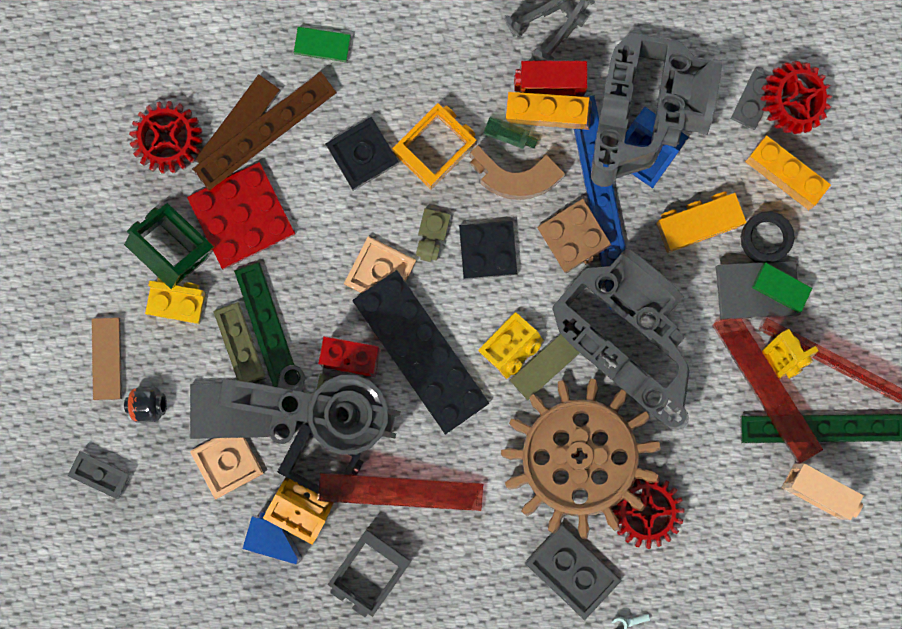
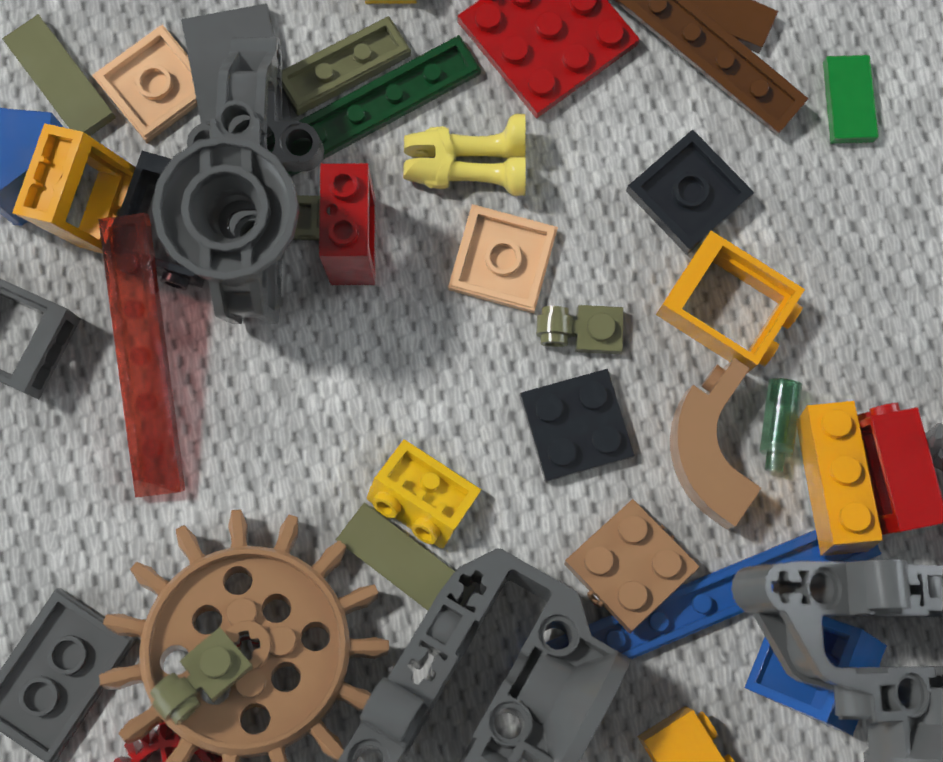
camera: 80 degrees right, 5 degrees down
black plate [352,270,490,435] -> none
none -> olive tile [2,14,116,136]
none -> olive plate [150,627,253,725]
none -> light yellow piece [403,114,526,196]

